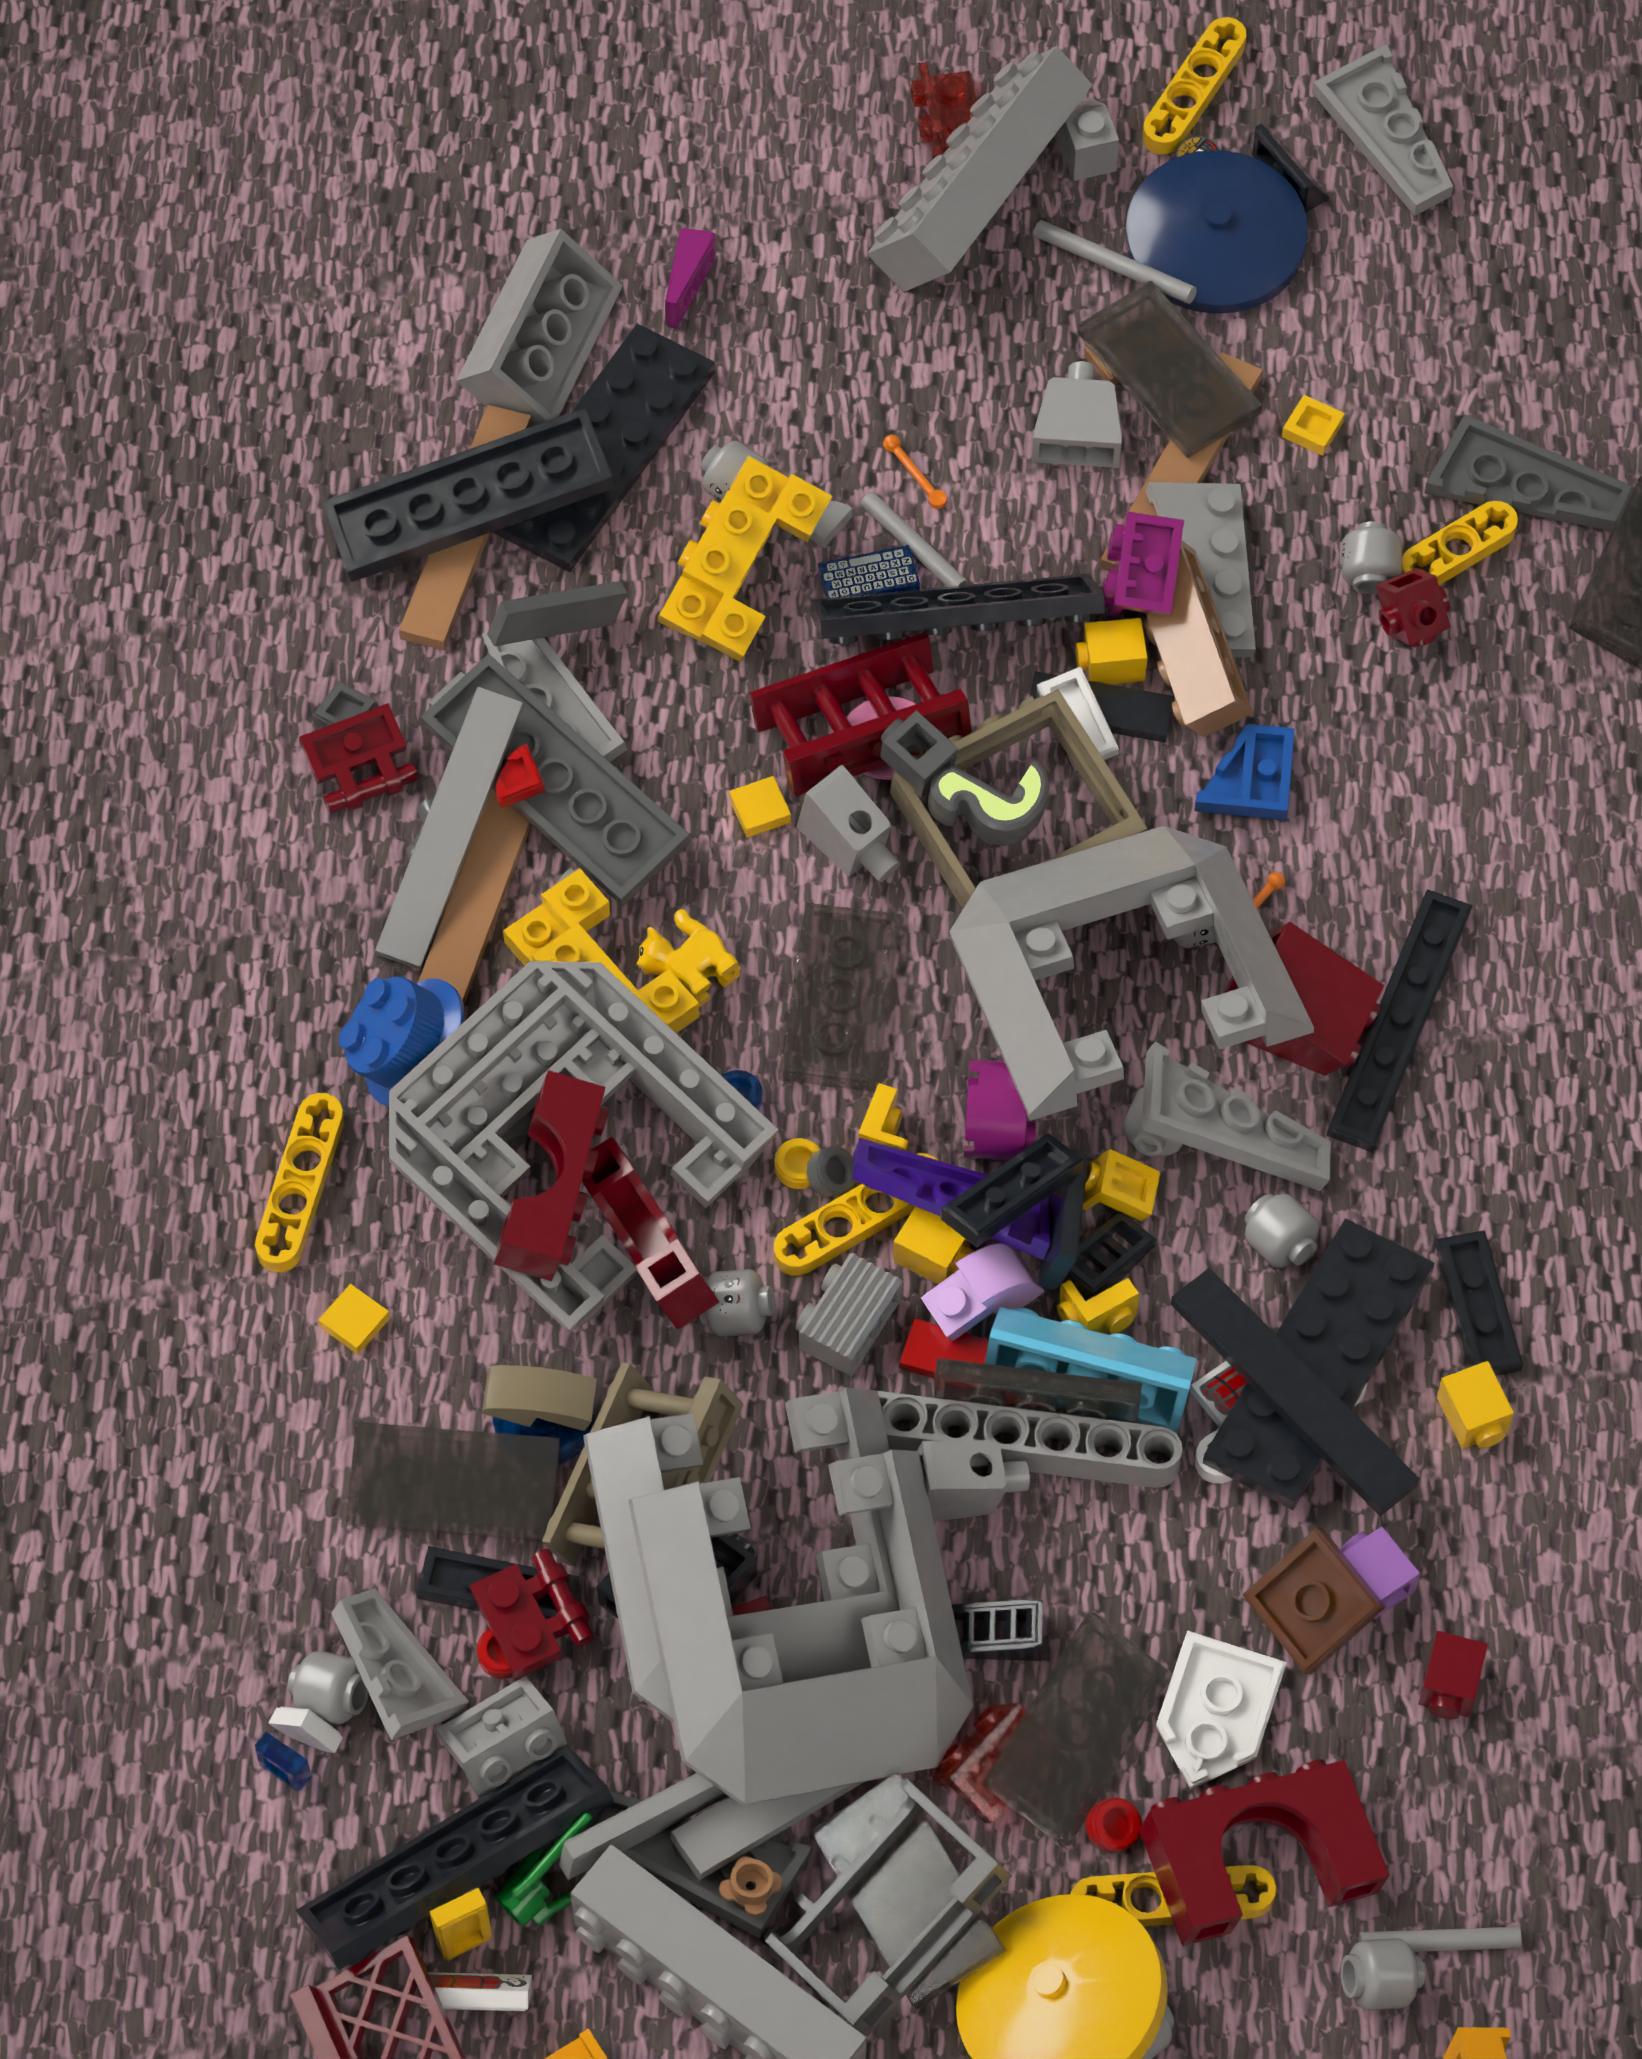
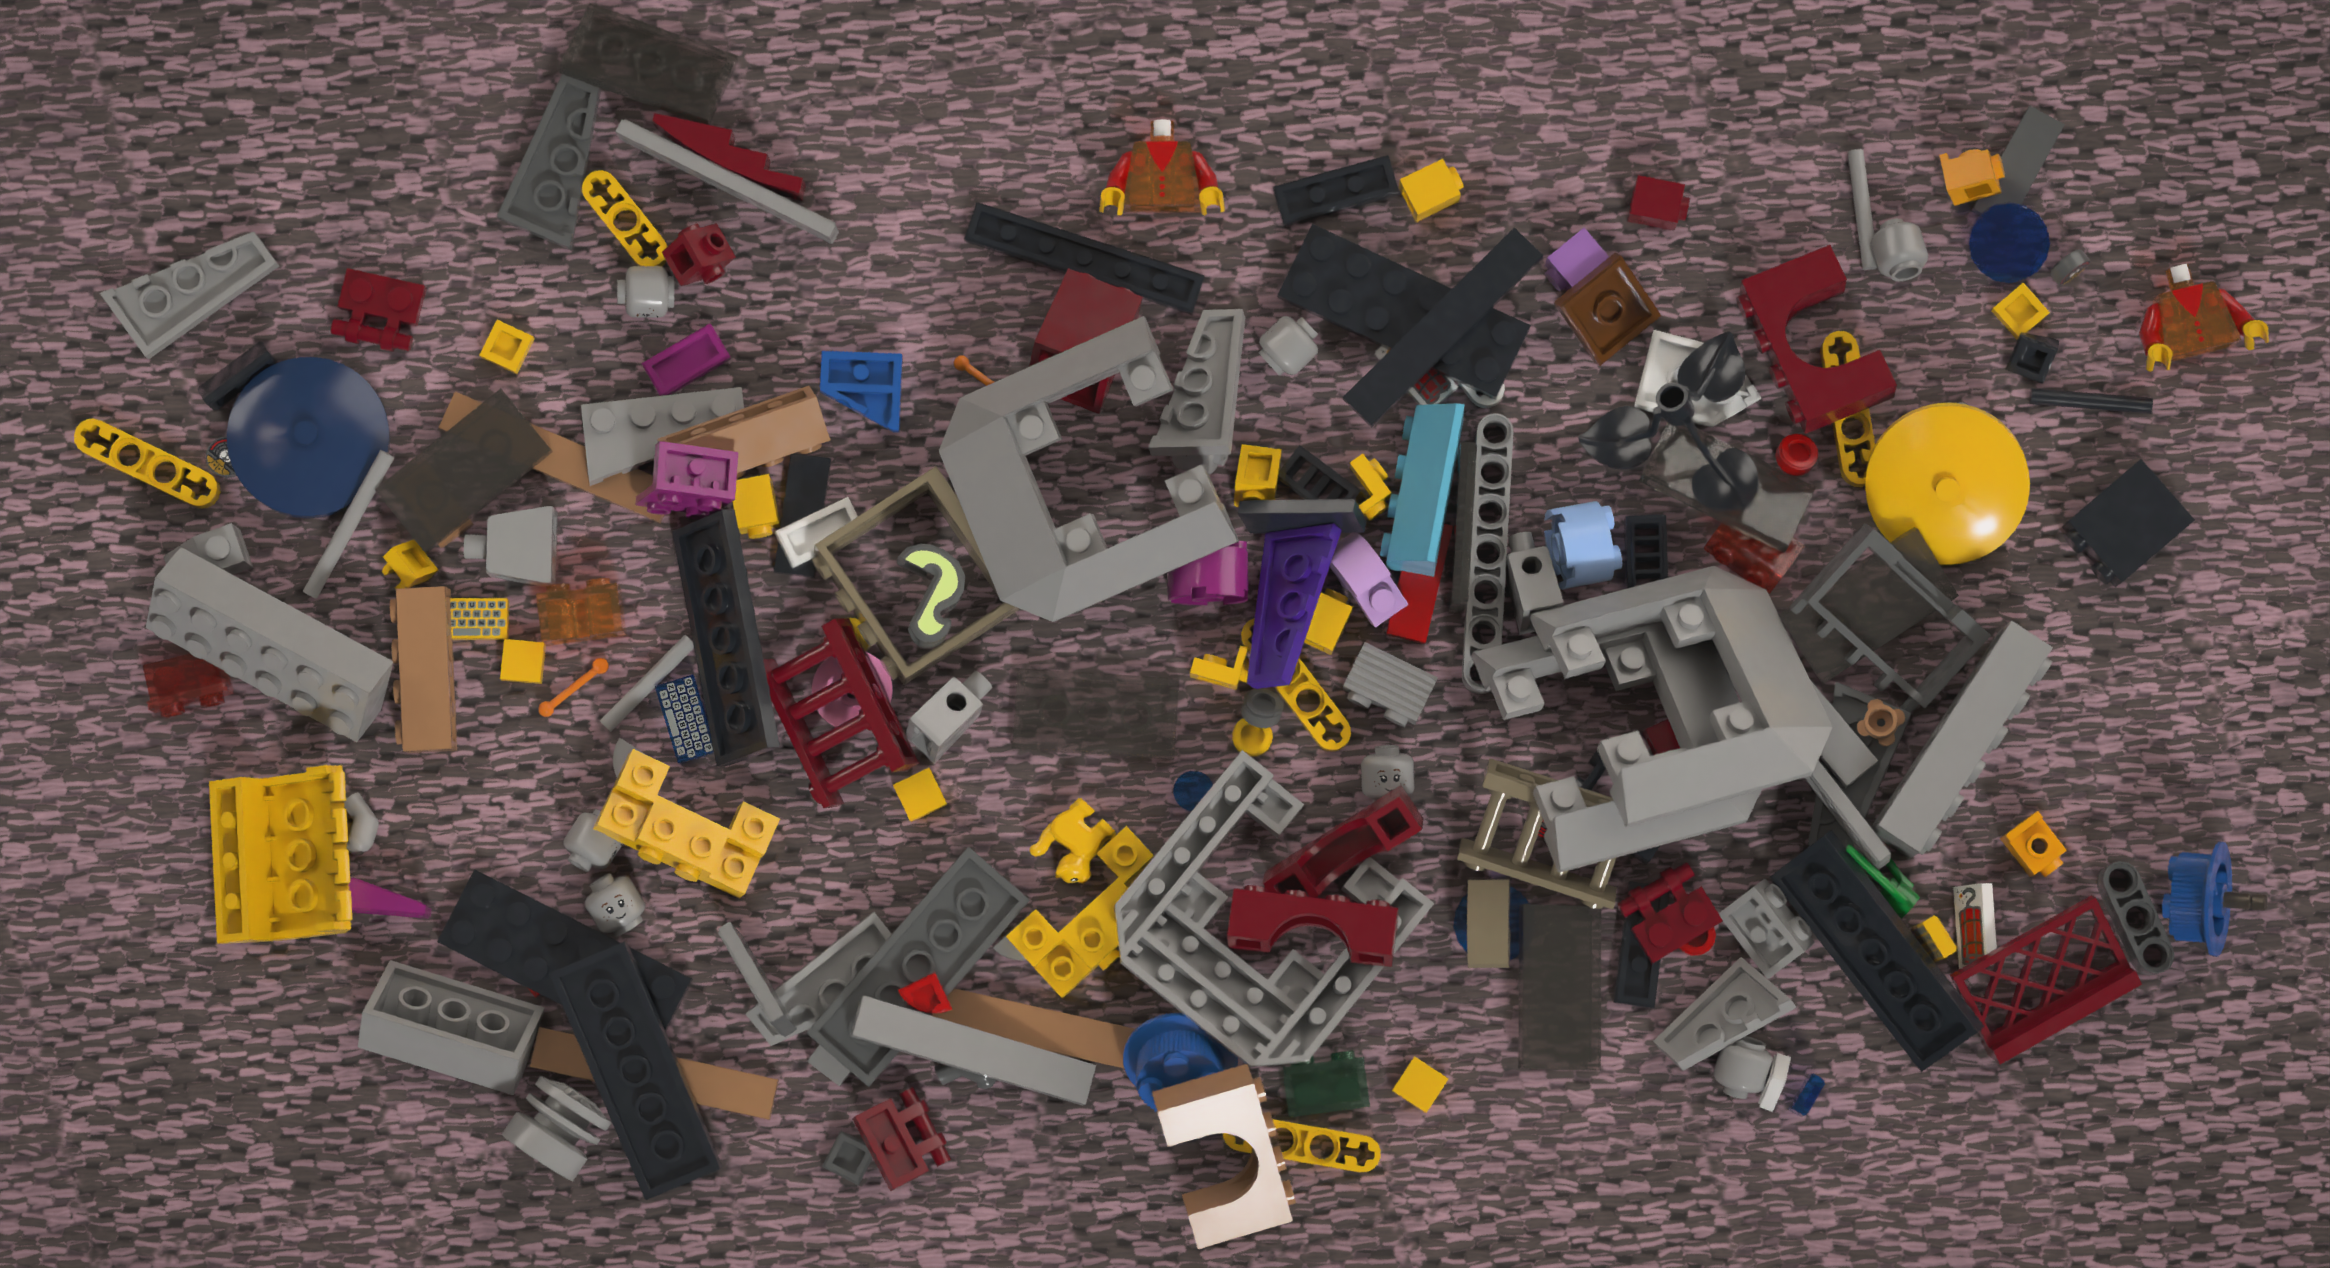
camera: 90 degrees left, 20 degrees up
dark grey brick [880,710,958,799] -> none
black tile [941,1133,1084,1247] -> none
none -> yellow slope [209,765,352,944]
none -> dark red plate [331,268,427,352]
none -> light grey arm [344,792,379,856]
none -> yellow tile [382,539,439,590]
none -> medium nougat brick [390,586,457,753]
none -> tile [450,598,509,640]
none -> yellow tile [500,639,546,684]
none -> light grey wheel [501,1076,612,1181]
none -> clear orange brick [536,578,627,646]
none -> light grey head [584,873,646,937]
none -> light grey tile [615,119,839,244]
none -> magenta tile [641,323,732,396]
none -> dark red slope [652,113,806,201]
none -> torso [1099,120,1225,216]
none -> arch [1152,1064,1296,1249]
none -> clear green bracket [1282,1050,1370,1118]
none -> light blue brick [1544,501,1622,590]
none -> black plant [1578,331,1759,512]

